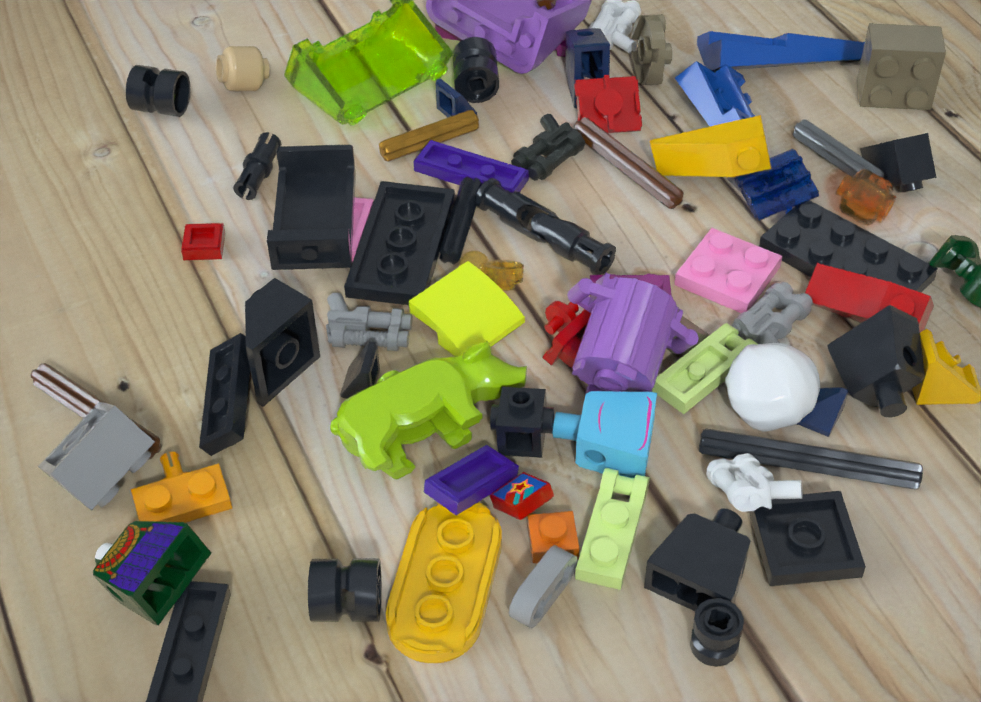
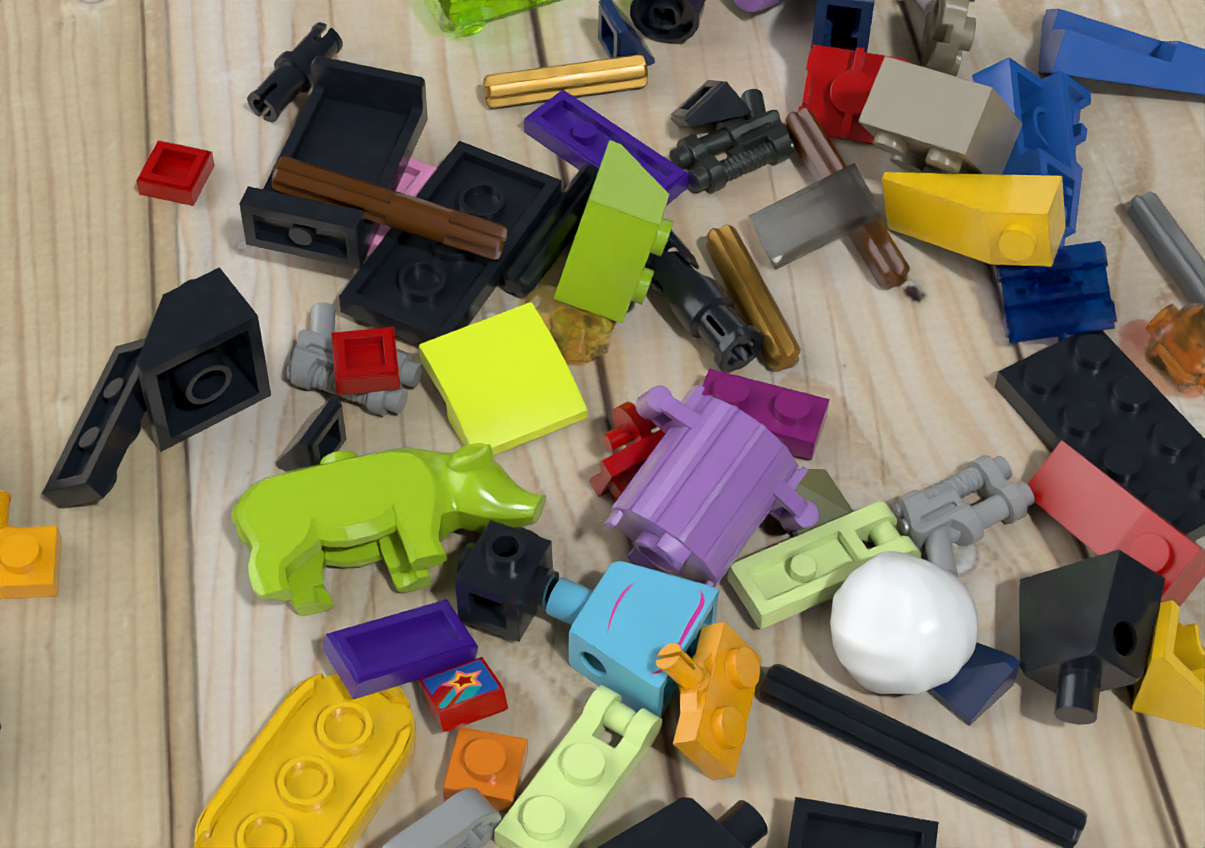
camera: 15 degrees right, 5 degrees up
black wheel [308,558,382,622] -> none
bright pink plate [674,228,782,313] -> none
white piece [706,453,803,512] -> none
none -> reddish brown axle [272,156,508,260]
none -> red tile [331,327,400,395]
none -> lime slope [553,140,673,323]
none -> light orange plate [656,622,762,780]
none -> black slope [670,80,751,127]
none -> pearl gold axle [706,224,801,372]
none -> clear smoke tile [748,163,882,270]
none -> brick [858,56,1023,175]

